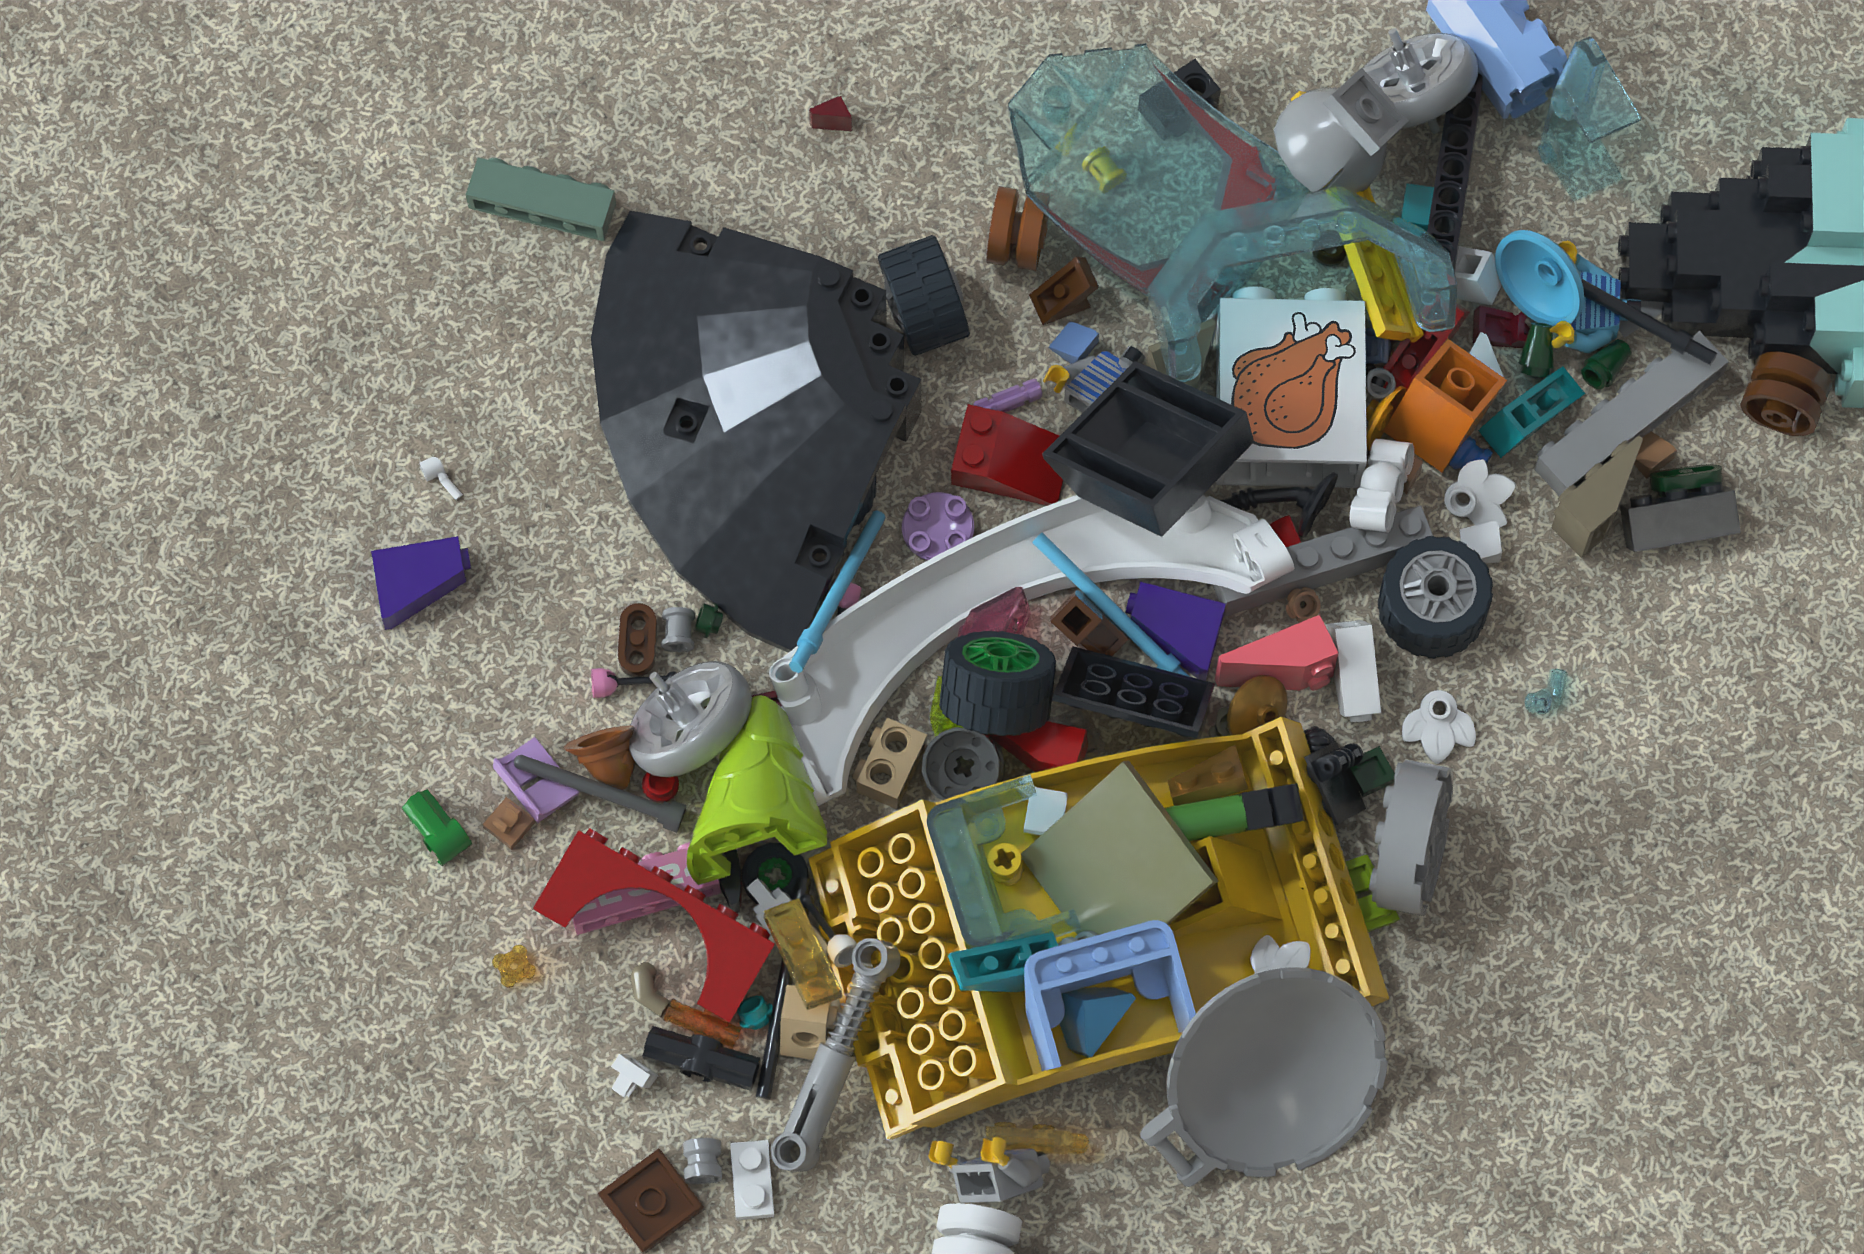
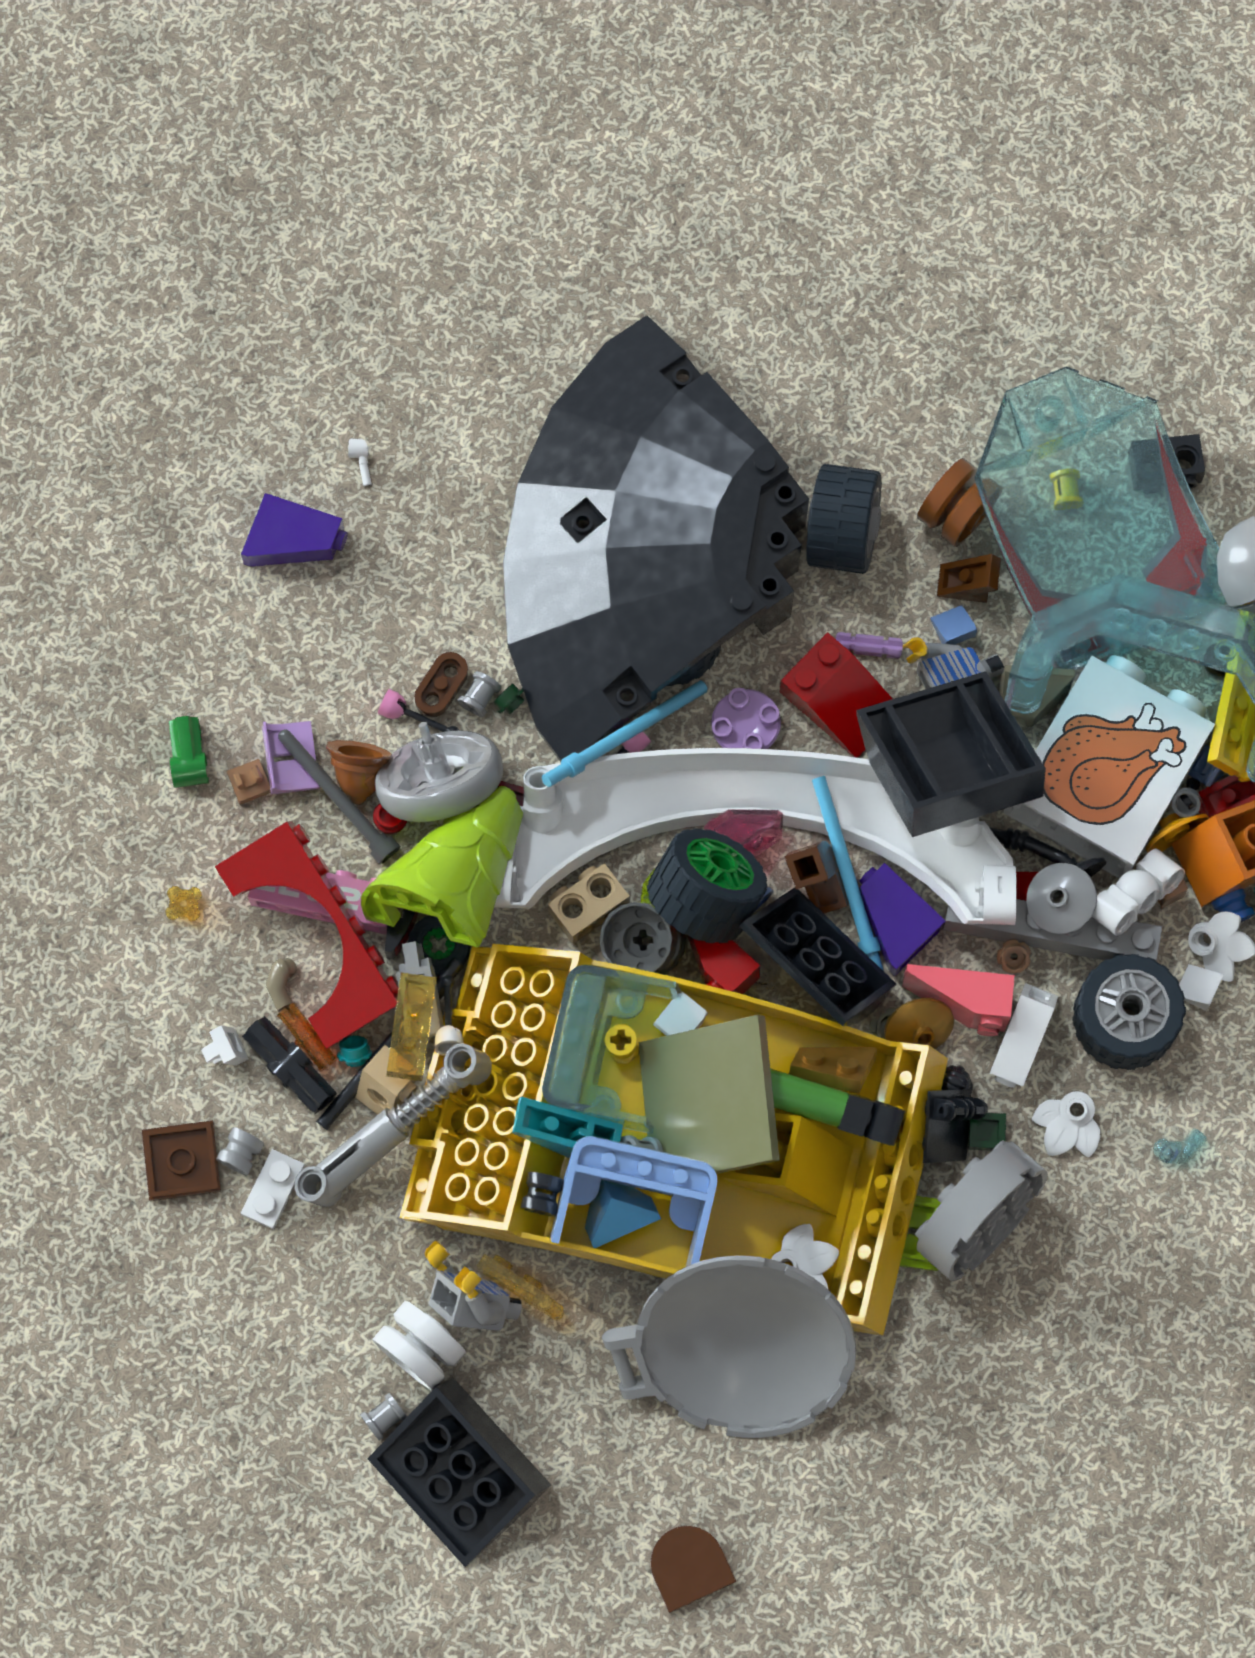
camera: 30 degrees right, 5 degrees up
sand green brick [466,157,616,241] -> none
dark red slope [809,96,852,132] -> none
none -> black wheel [521,1172,564,1217]
none -> light grey dish [1027,863,1097,934]

